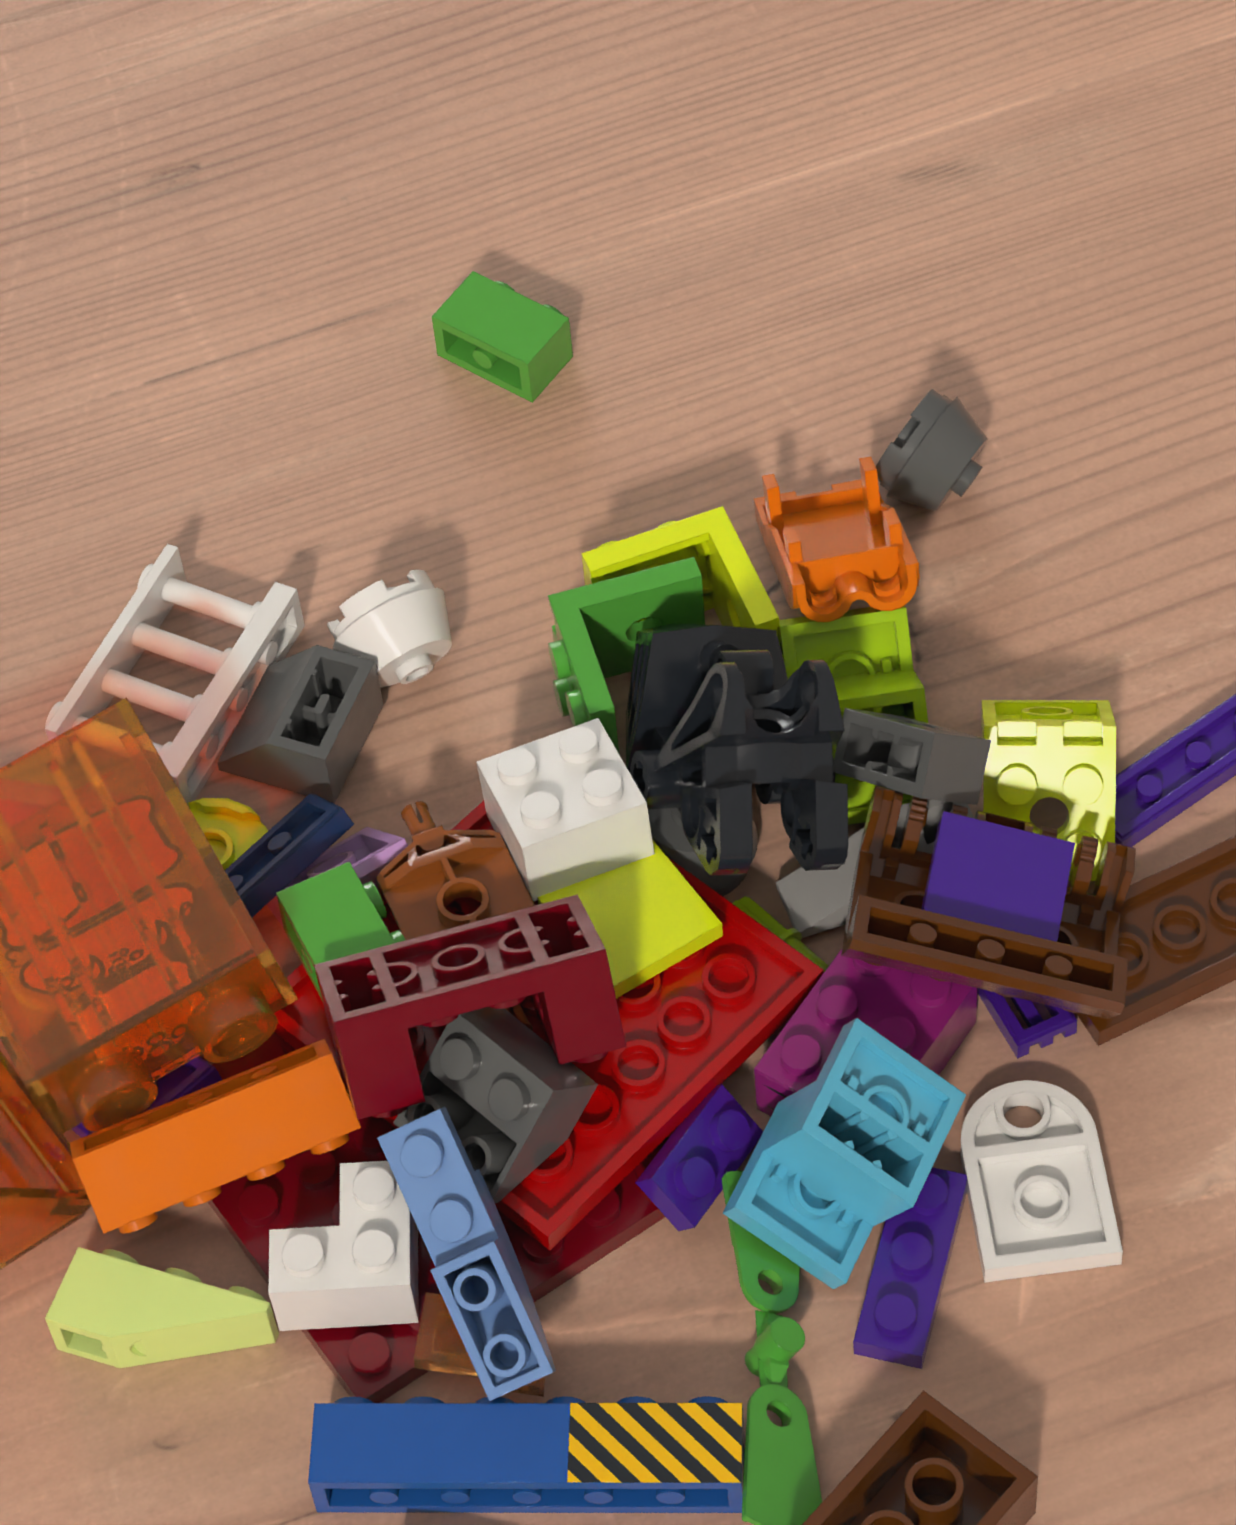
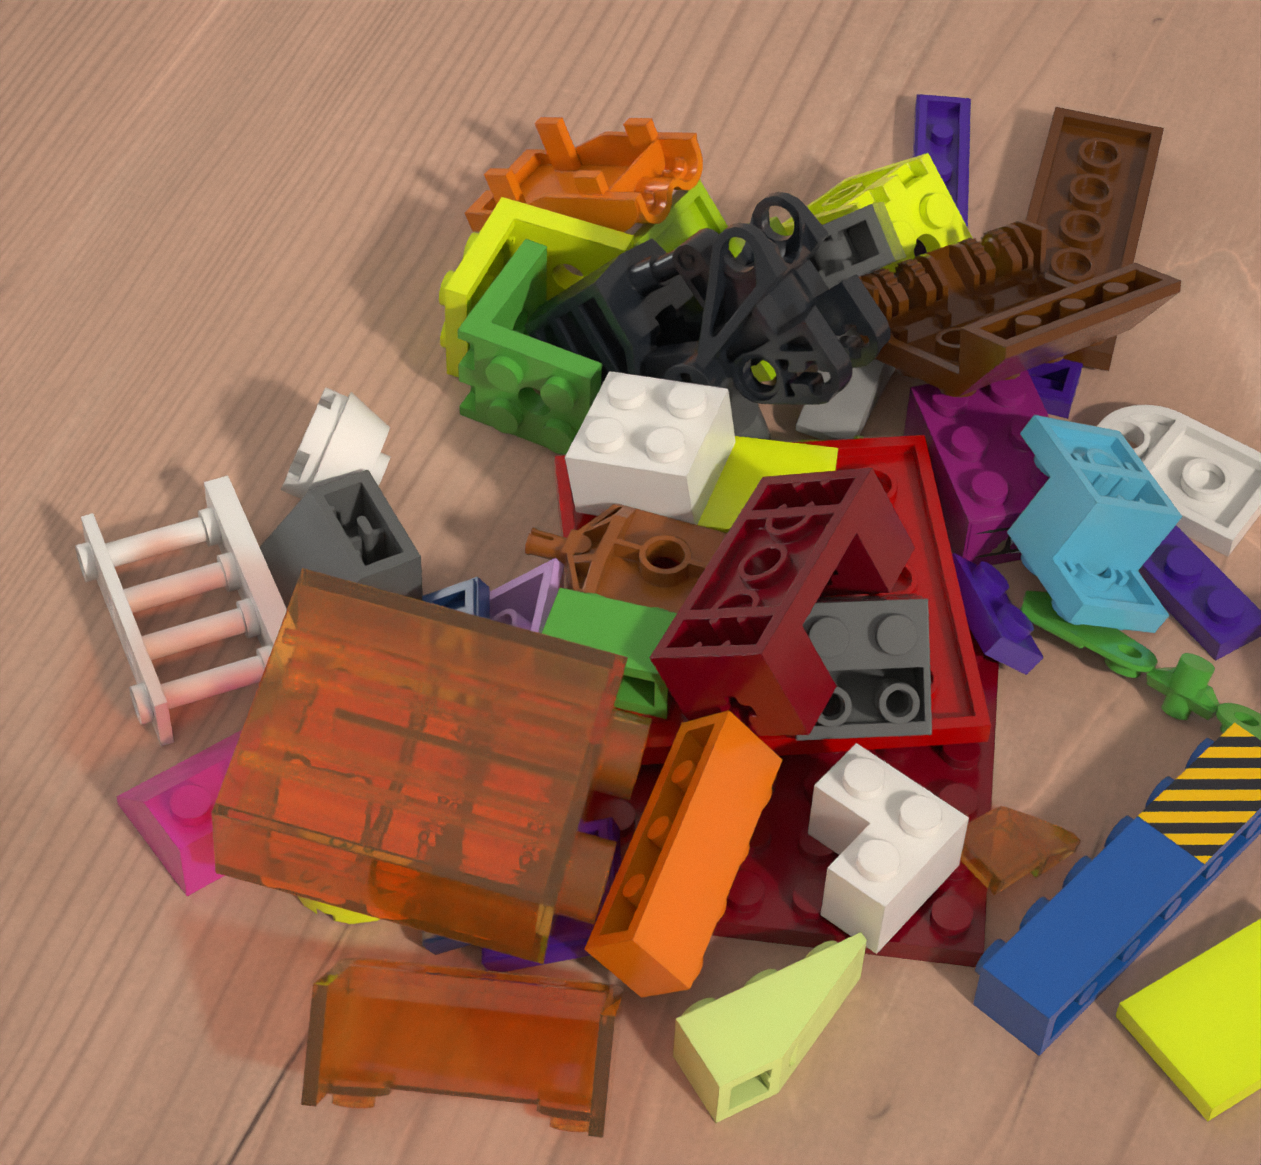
camera: 55 degrees left, 5 degrees down
medium blue slope [377,1107,556,1401] -> none
bright green brick [432,271,573,403] -> none
dark grey cone [876,389,988,511] -> none
dark purple tile [922,811,1075,942] -> none

